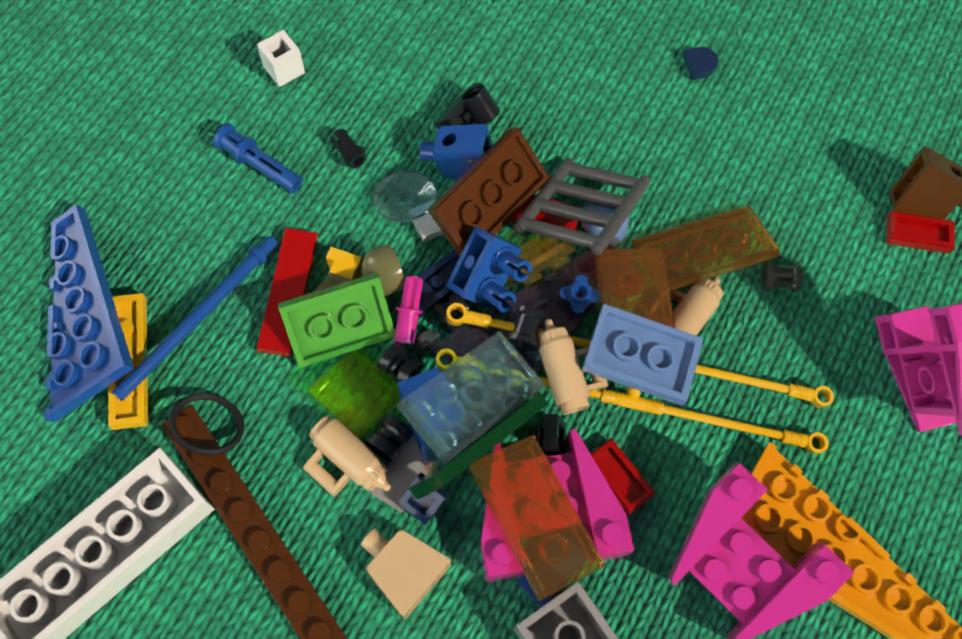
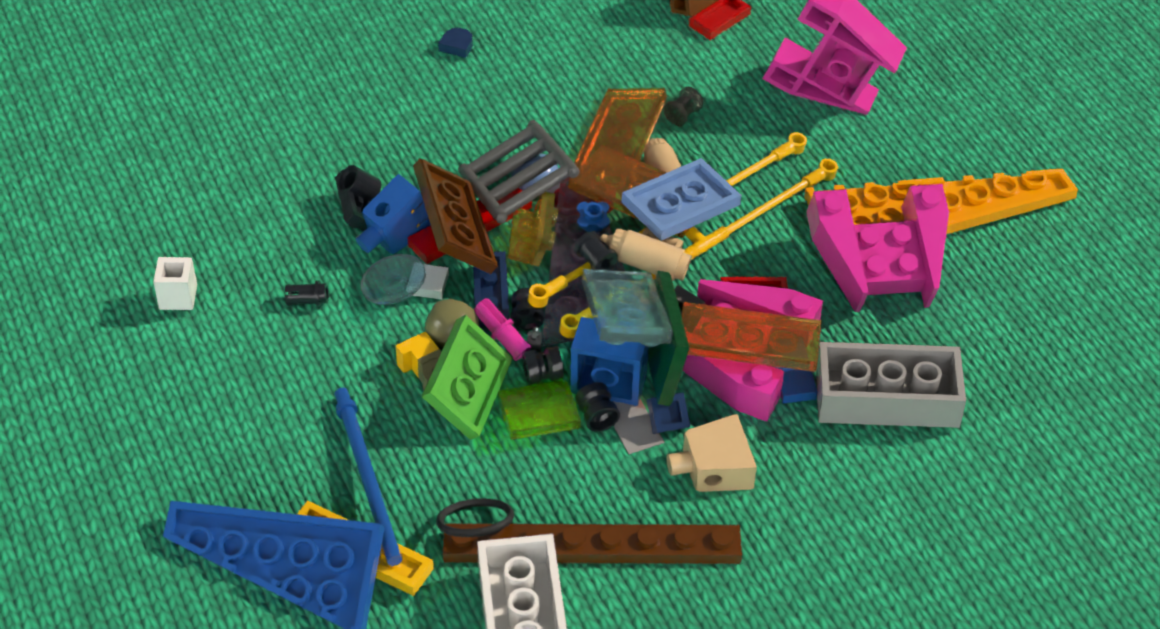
camera: 50 degrees left, 20 degrees down
blue pin [213,123,303,194] -> none
red tile [256,228,318,357] -> none
tan piece [303,416,391,497] -> none
blue brick [446,226,532,313] -> none

